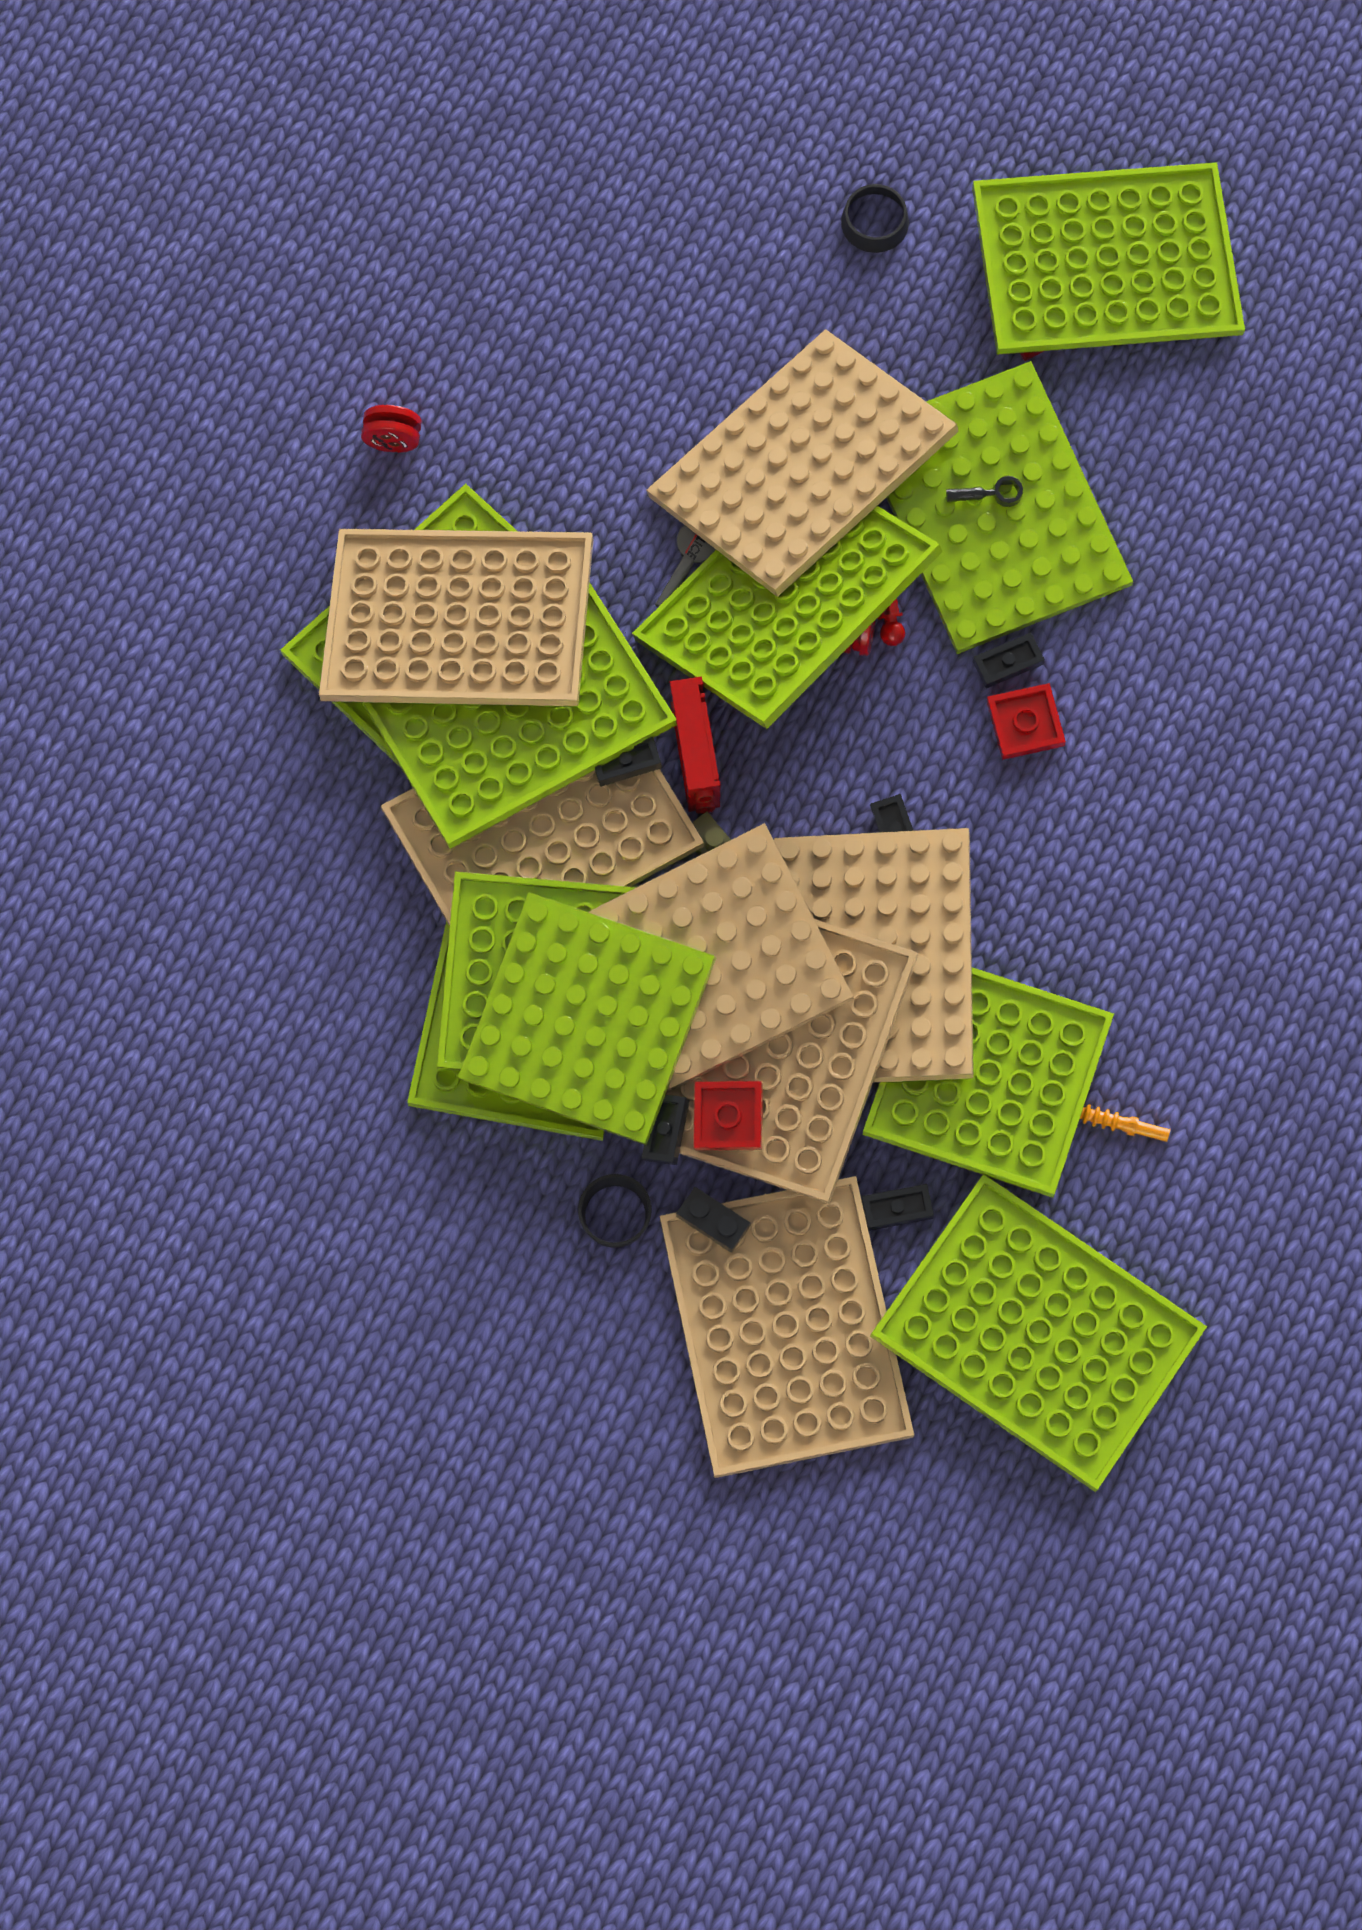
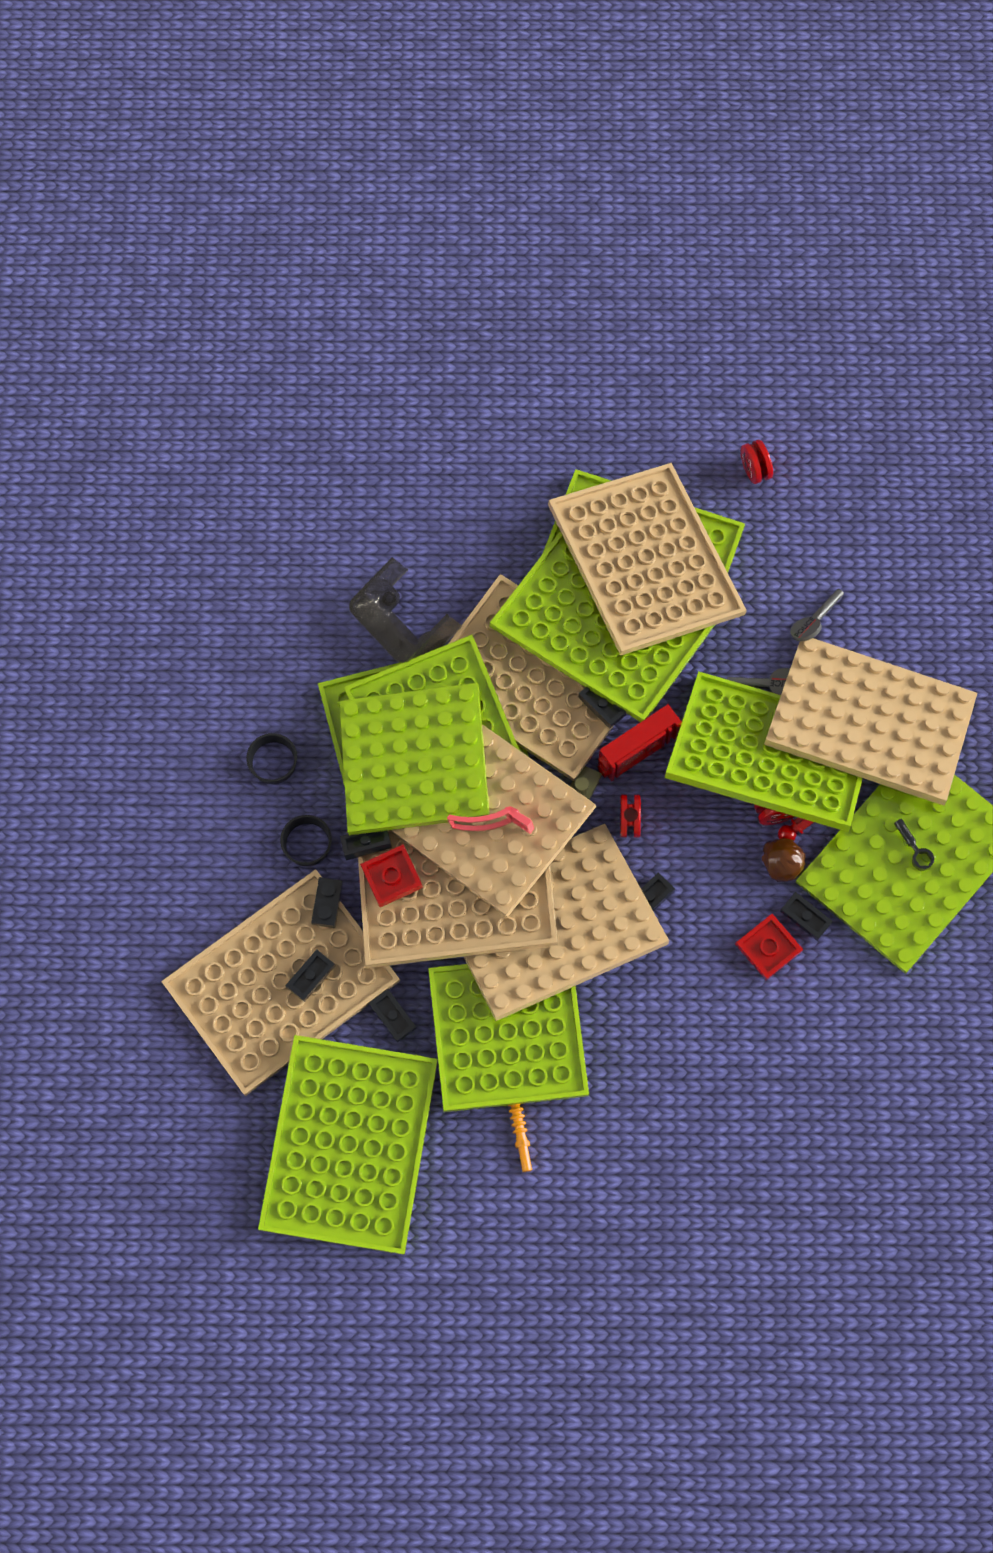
camera: 65 degrees right, 0 degrees up
none -> black tyre [246,733,297,784]
none -> black plate [285,949,335,1002]
none -> clear smoke windscreen [349,557,462,663]
none -> coral piece [447,806,534,834]
none -> red head [620,794,641,838]
none -> reddish brown hair [762,838,806,882]
none -> dark grey piece [790,589,844,641]

